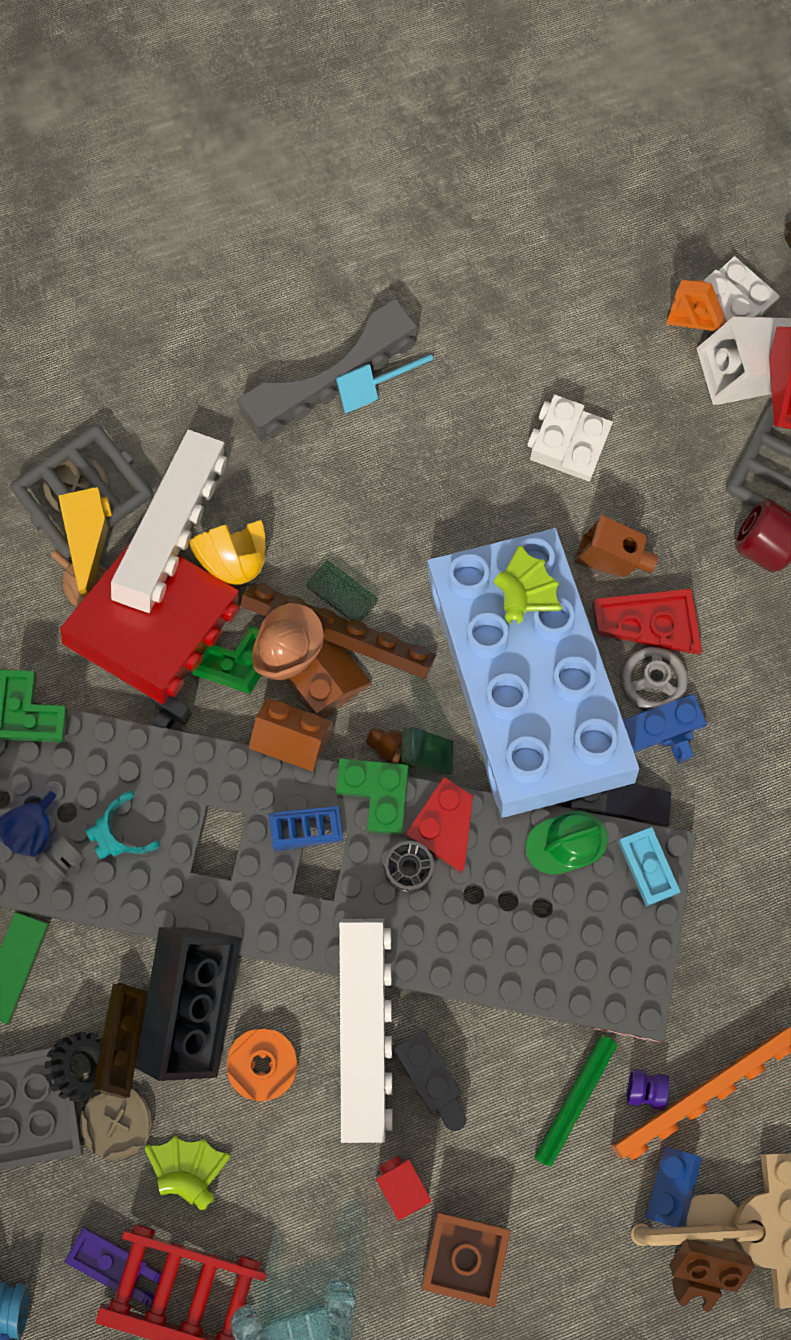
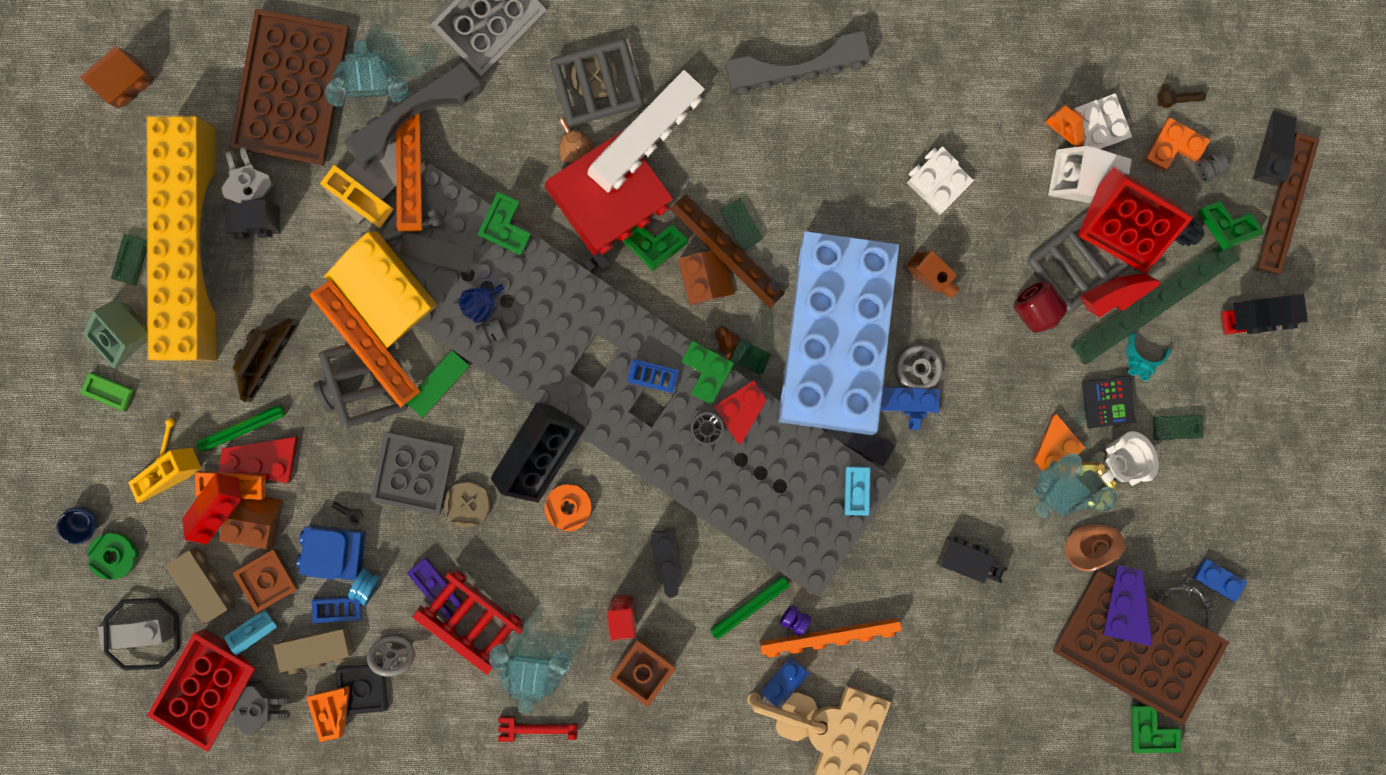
camera: 25 degrees right, 15 degrees up
black tyre [44,1032,103,1101] -> none
yellow slope [58,487,112,599] -> none
teal helmet [85,791,161,860] -> none
dark brown tile [93,983,148,1099] -> none
lime arm [145,1136,231,1210] -> none
yellow hair [189,520,266,586] -> none
dark orange slope [249,698,334,772] -> none
nougat hat [252,603,324,681] -> none
medium azure piece [336,354,433,413] -> none
white brick [339,919,393,1143] -> none
lime arm [493,545,562,624] -> none
green piece [525,811,608,875] -> none
red wing [592,589,702,655] -> none
reddish brown plate [669,1239,755,1312] -> none

